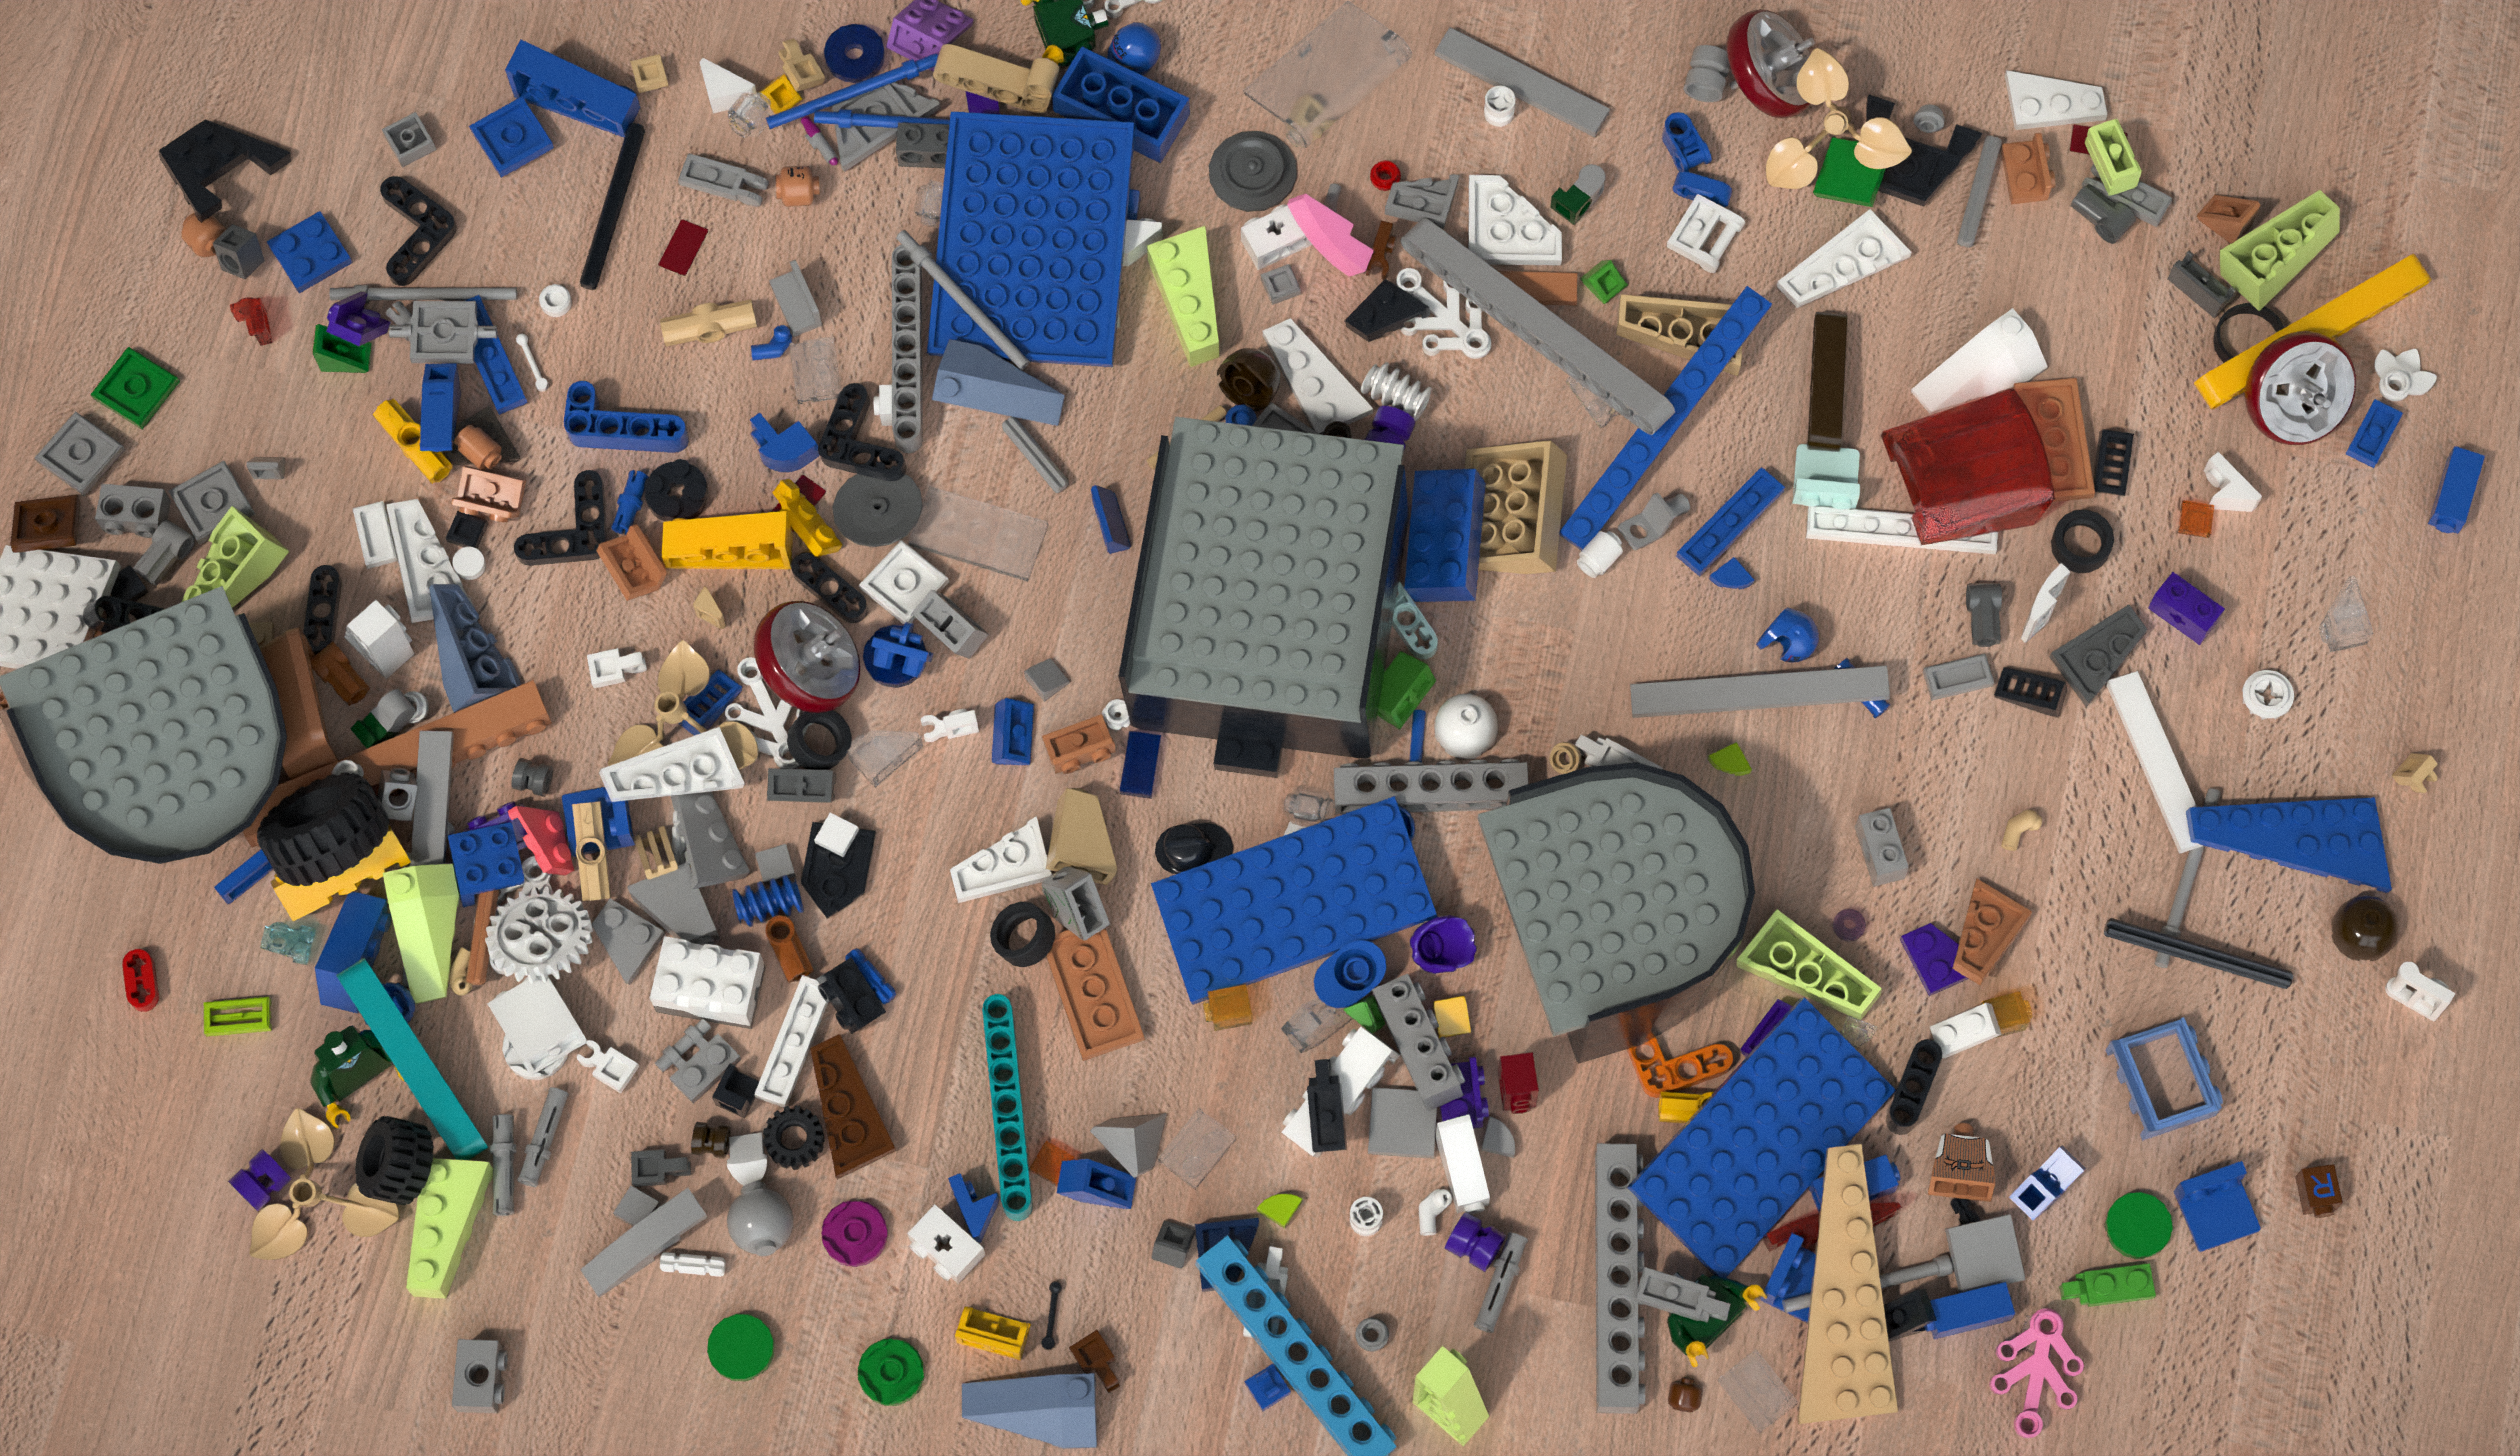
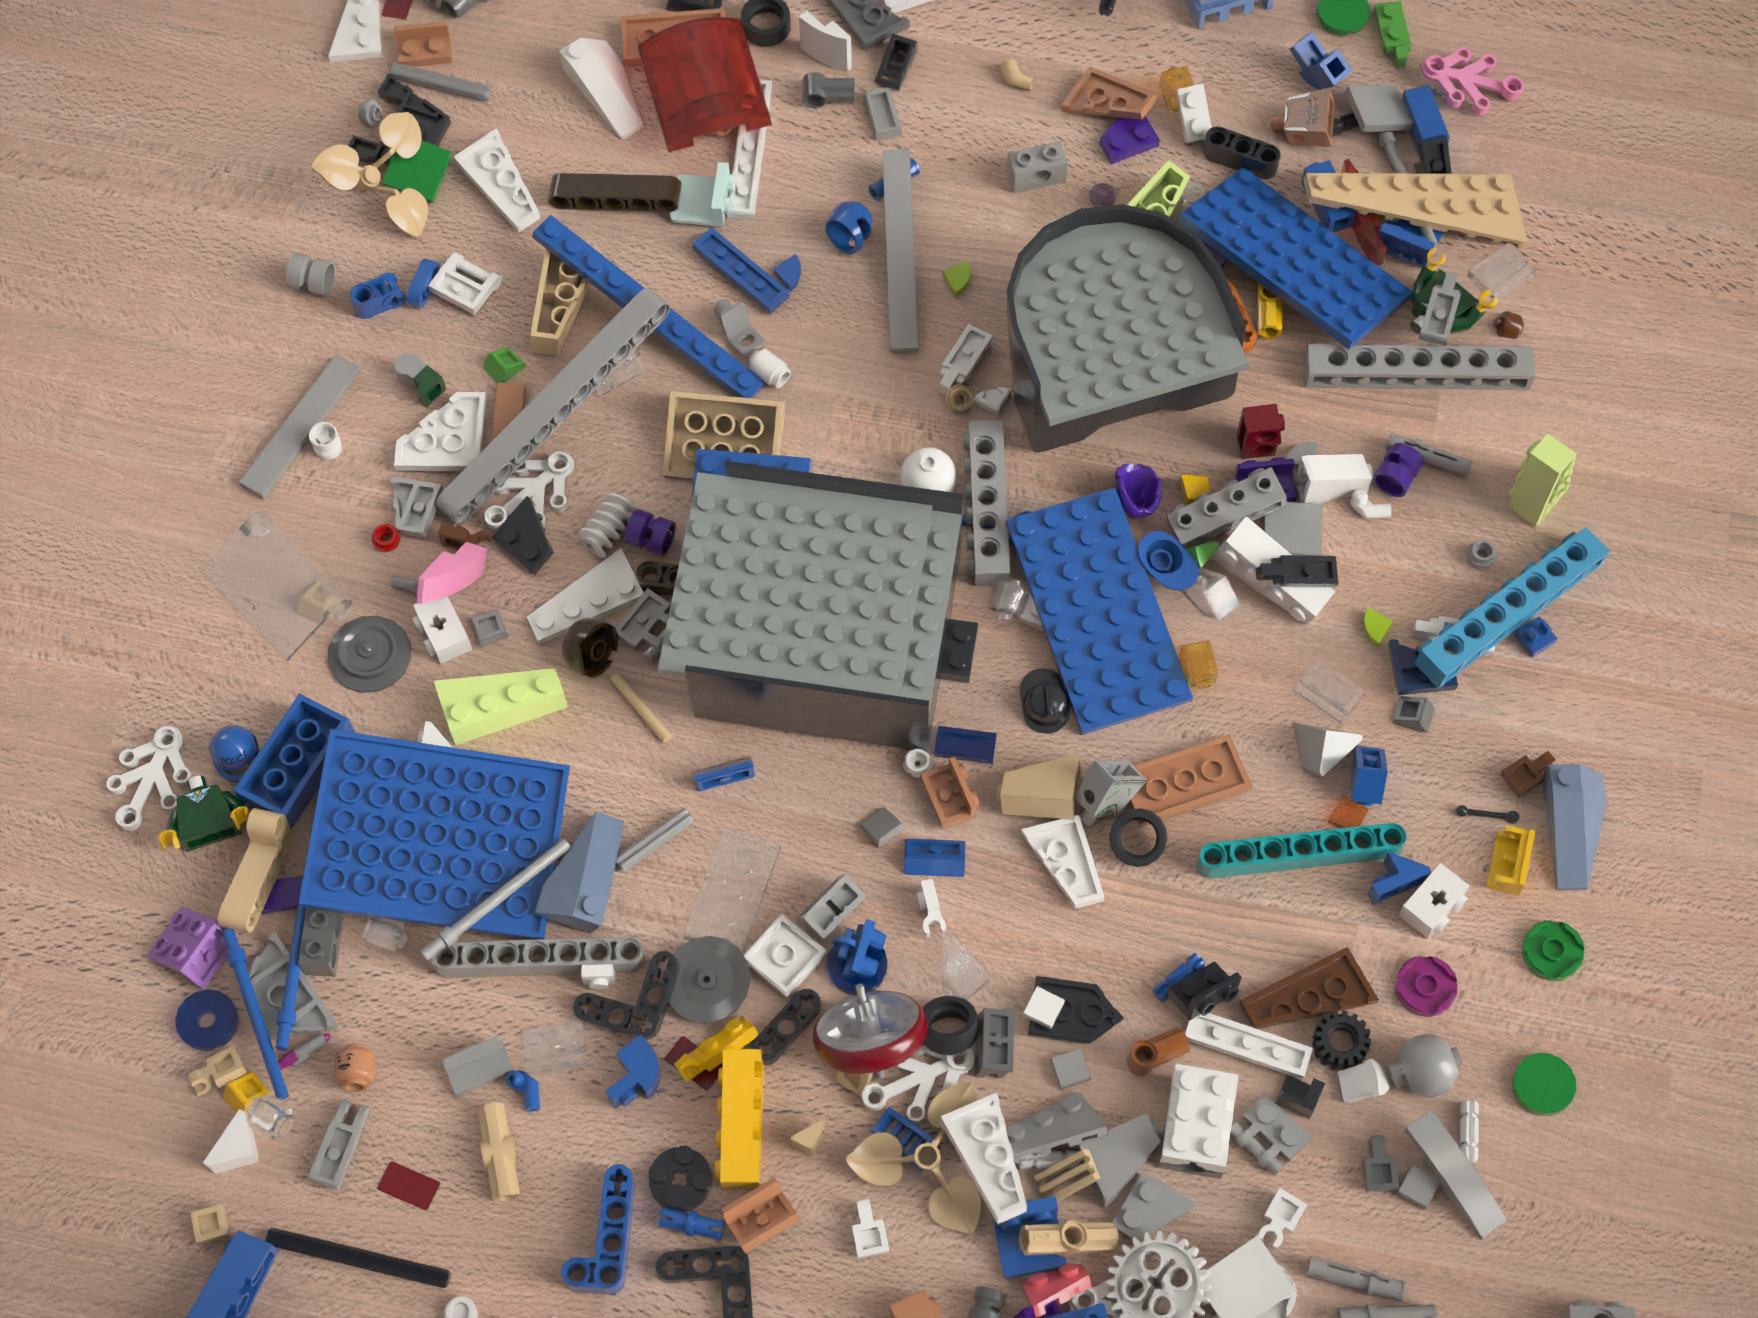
camera: 90 degrees left, 5 degrees down
dark brown wheel [691,1121,731,1159] -> none
blue piece [732,875,804,927] -> none
blue tile [1225,405,1257,426] -> none
white wheel [1350,1197,1383,1236] -> none
wheel [1726,9,1815,119] -> none

